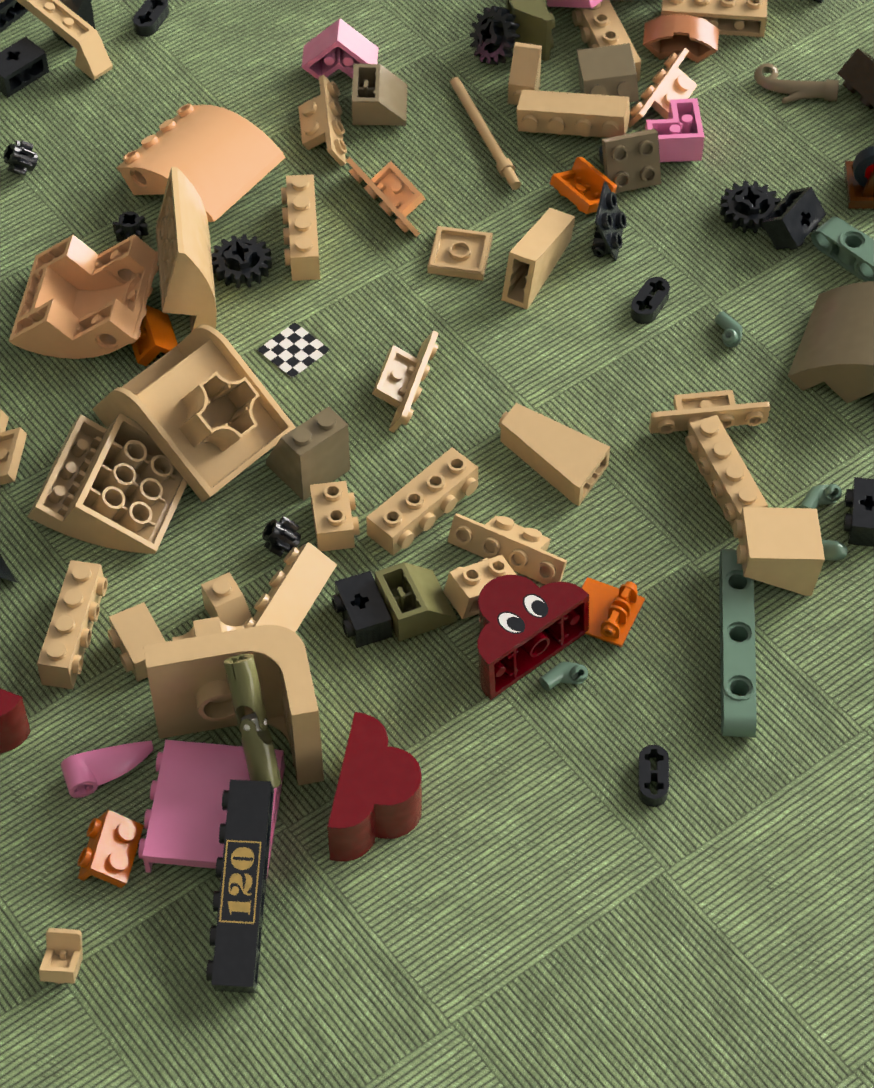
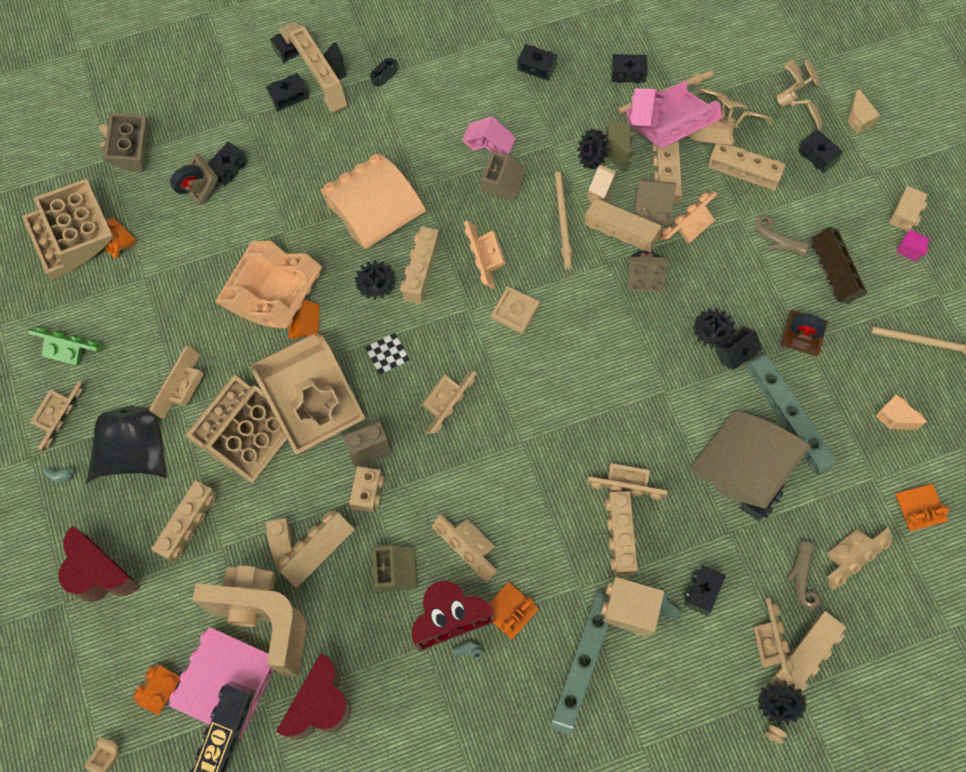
camera: 20 degrees right, 15 degrees up
black gear [3,140,38,175] -> none
bright pink piece [60,740,154,798] -> none
tan brick [107,602,166,682] -> none
black gear [113,211,149,242] -> none
tan slope [156,167,217,332] -> none
olive piece [224,654,282,789] -> none
black gear [262,516,301,557] -> none
tan bracket [298,75,347,166] -> none
black brick [331,571,392,648] -> none
tan brick [366,447,478,556] -> none
tan brick [443,555,517,619] -> none
tan slope [499,403,610,506] -> none
tan slope [501,208,575,309] -> none
orange bracket [549,156,617,214] -> none
black hinge [591,182,627,261] -> none
black beam [630,277,670,324] -> none
black beam [638,745,669,807] -> none
nougat brick [643,14,719,63] -> none
bright pink brick [645,98,704,162] -> none
sand green arm [715,311,743,347] -> none
sand green arm [799,484,842,509] -> none

